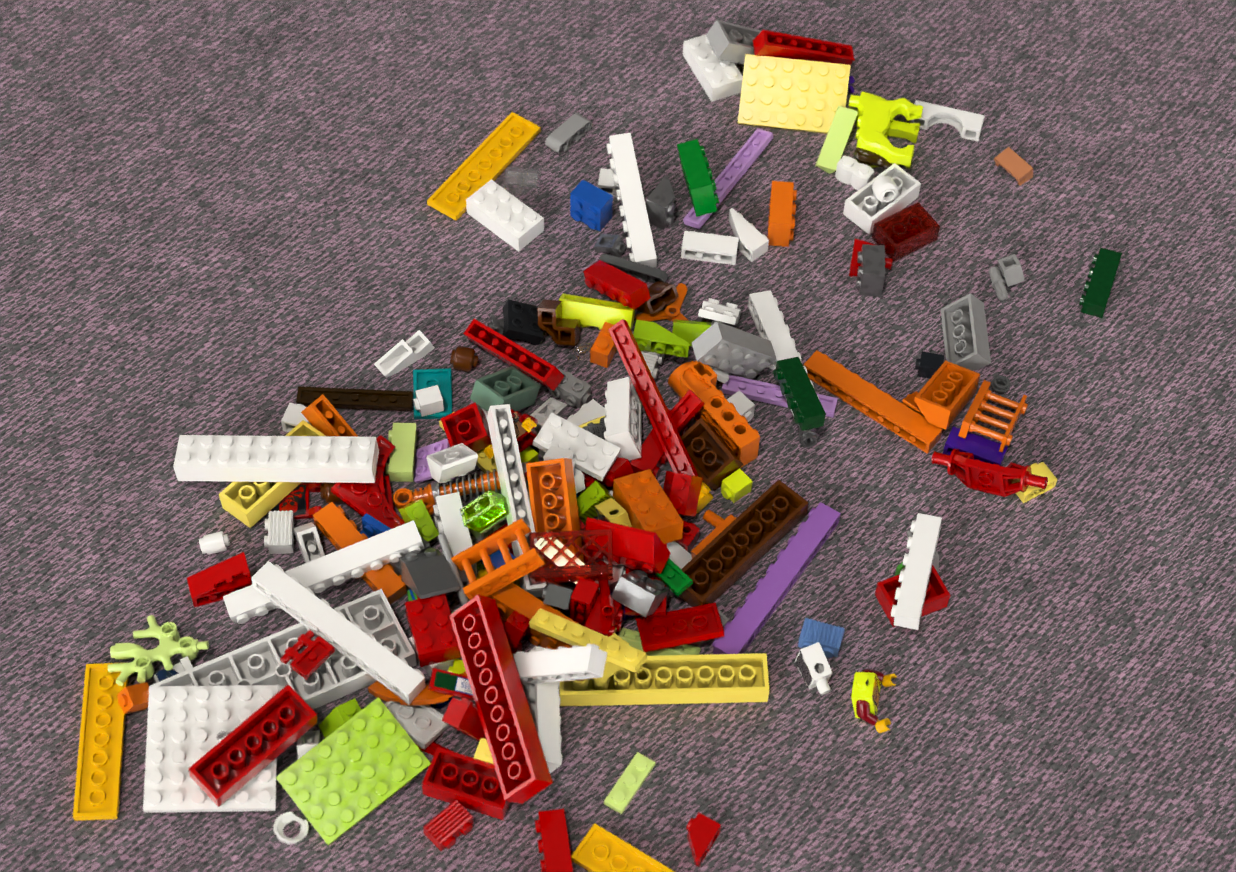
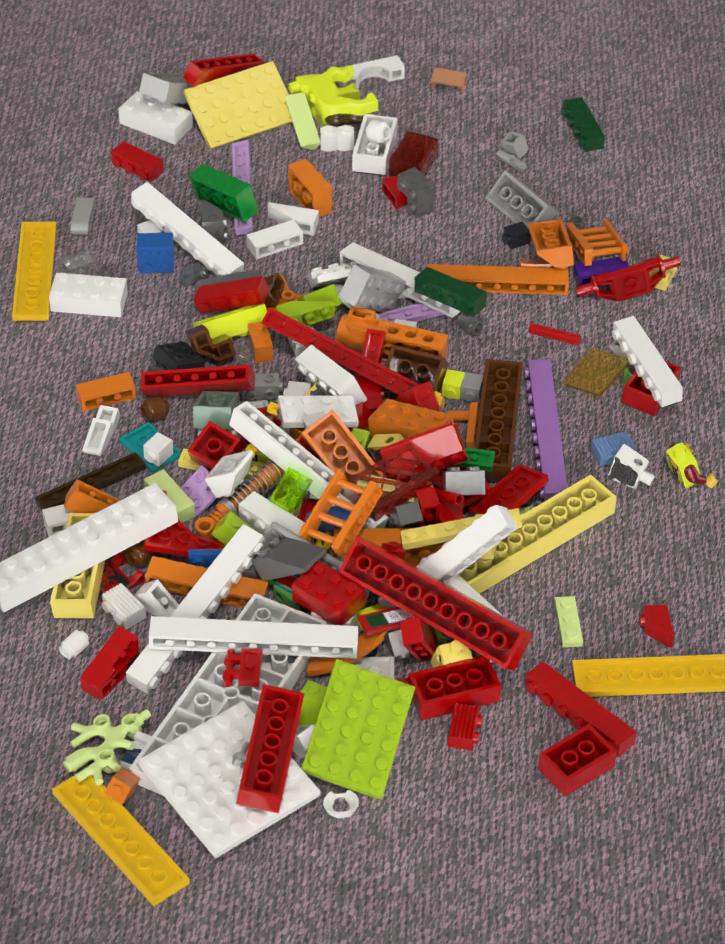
camera: 35 degrees left, 10 degrees down
none -> orange brick [75,372,136,412]
none -> red brick [111,141,164,182]
none -> light grey brick [461,372,484,402]
none -> red axle [528,323,581,345]
none -> clear yellow piece [561,348,630,397]

